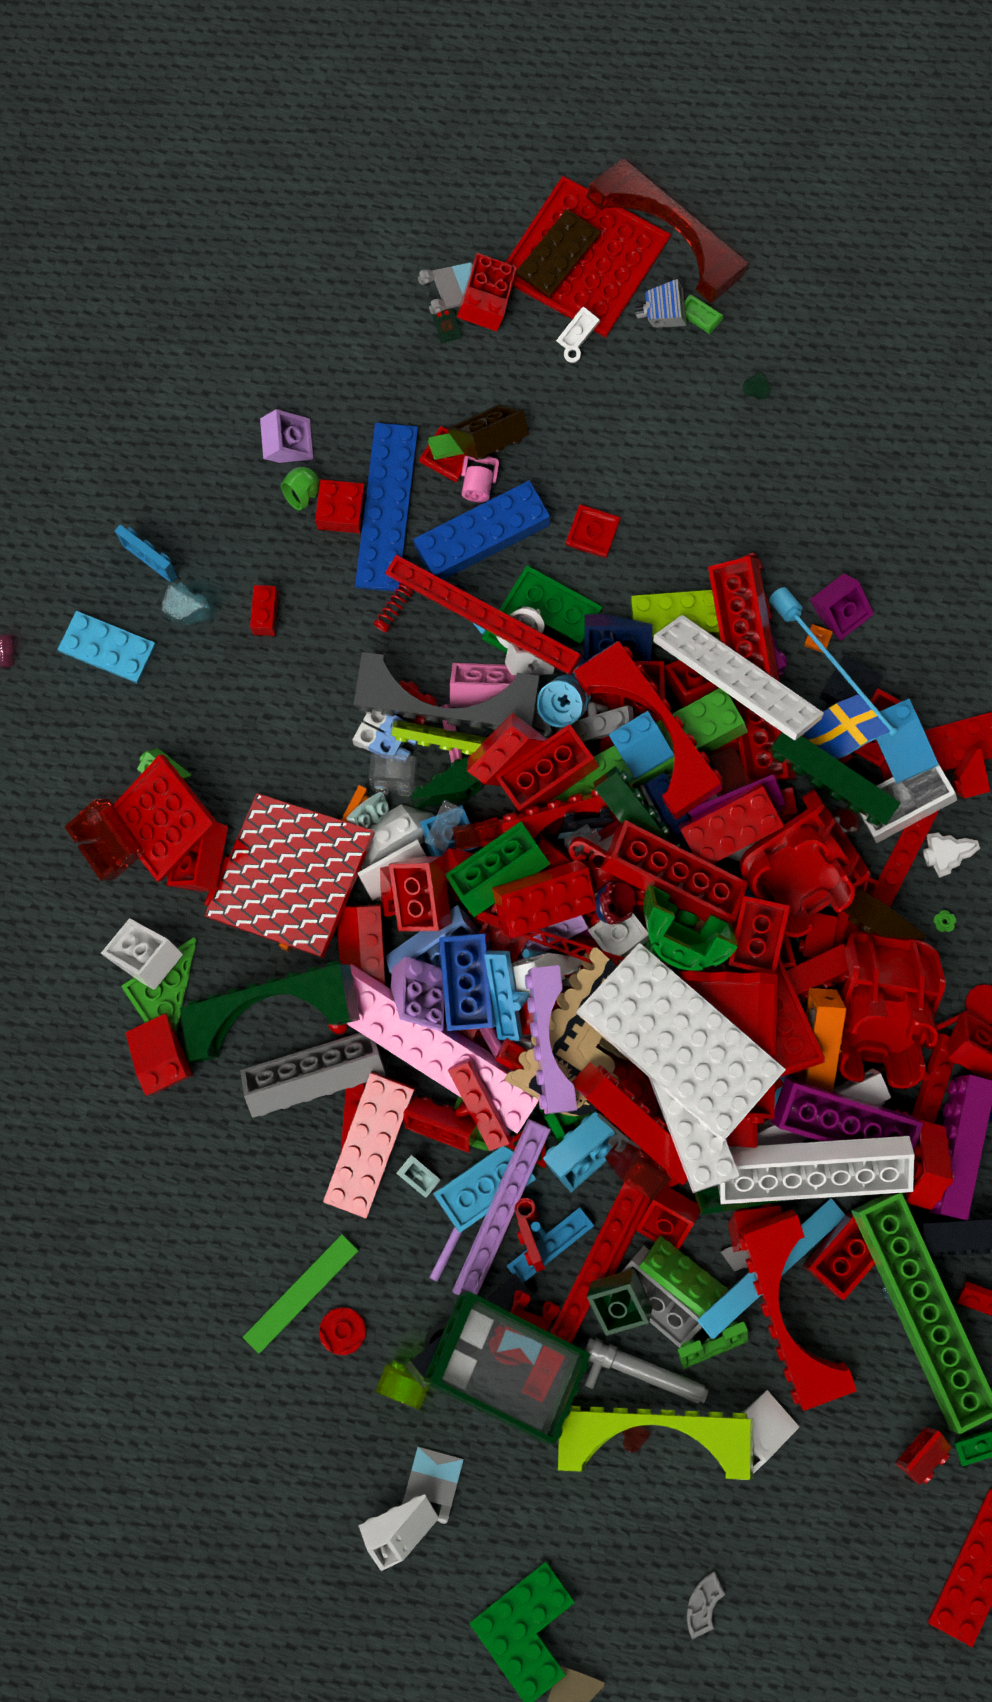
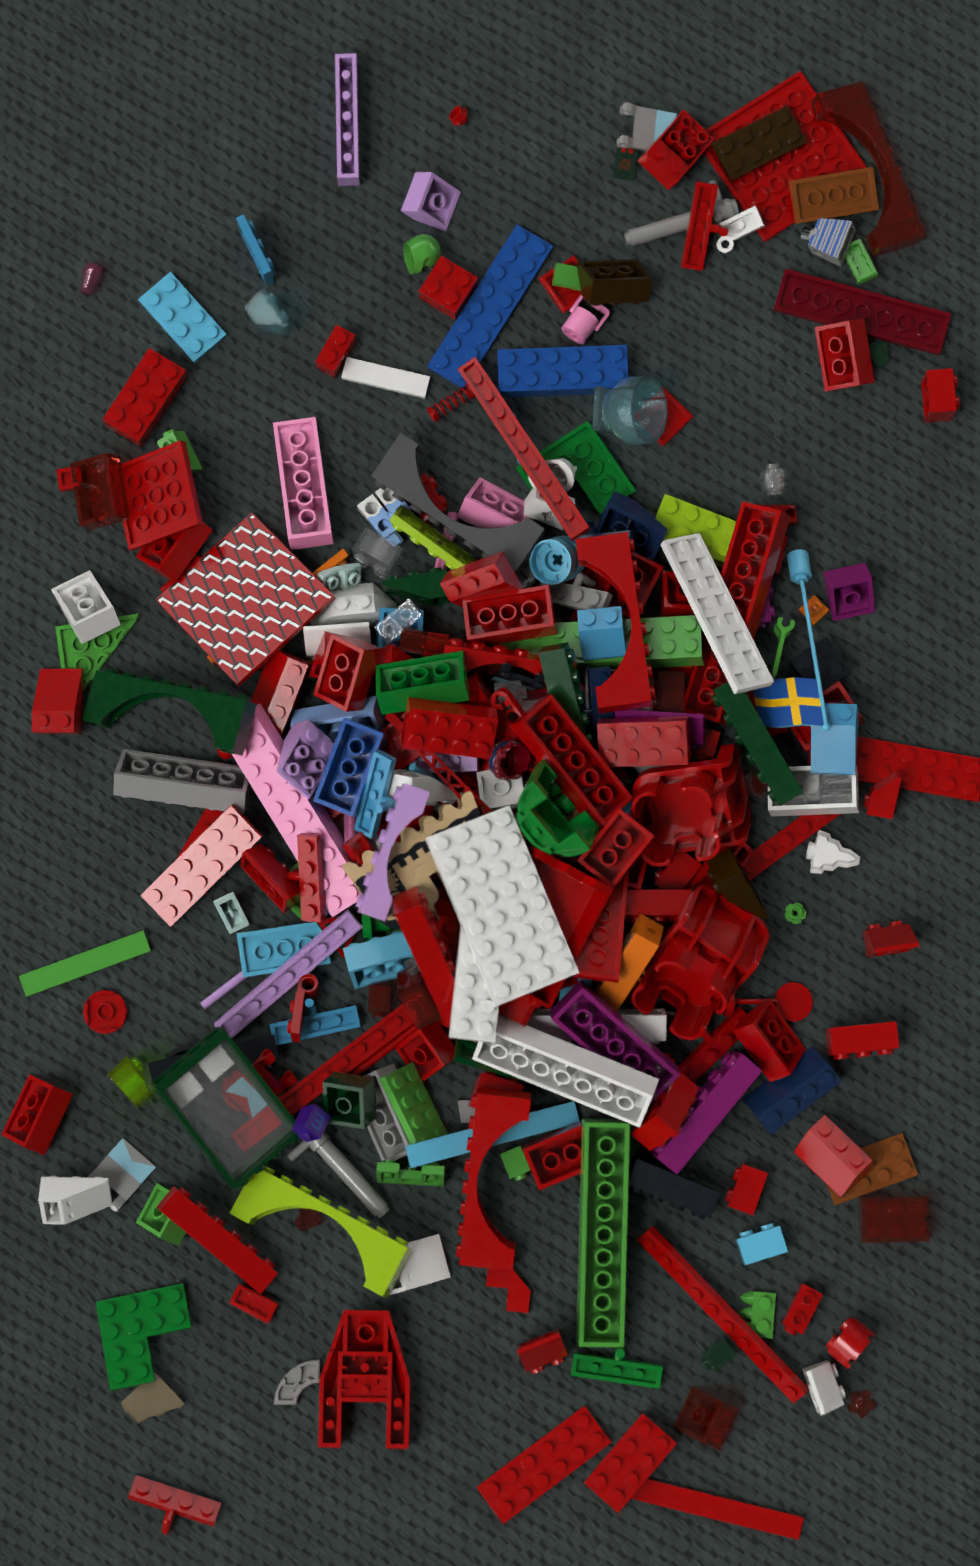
camera: 20 degrees right, 5 degrees up
none -> red slope [1,1074,73,1155]
none -> red plate [56,466,82,492]
none -> red brick [102,348,188,448]
none -> bright green slope [136,1183,186,1246]
none -> red brick [156,1186,278,1294]
none -> red plate [229,1283,279,1324]
none -> bright pink slope [273,417,333,550]
none -> dark purple brick [292,1104,331,1142]
none -> red wedge [318,1310,410,1449]
none -> lavender brick [335,53,360,186]
none -> white tile [341,357,430,399]
none -> clear red brick [367,985,391,1017]
none -> red plate [449,106,468,126]
none -> red tile [486,1268,530,1313]
none -> bright green brick [500,1146,531,1181]
none -> clear light blue plate [592,375,667,446]
none -> light grey cylinder [624,180,739,246]
none -> red plate [680,181,728,271]
none -> clear head [760,463,789,496]
none -> bright green flag [770,617,795,680]
none -> dark red plate [773,269,951,356]
none -> dark orange plate [789,167,879,224]
none -> red slope [814,318,875,391]
none -> red brick [921,368,960,423]

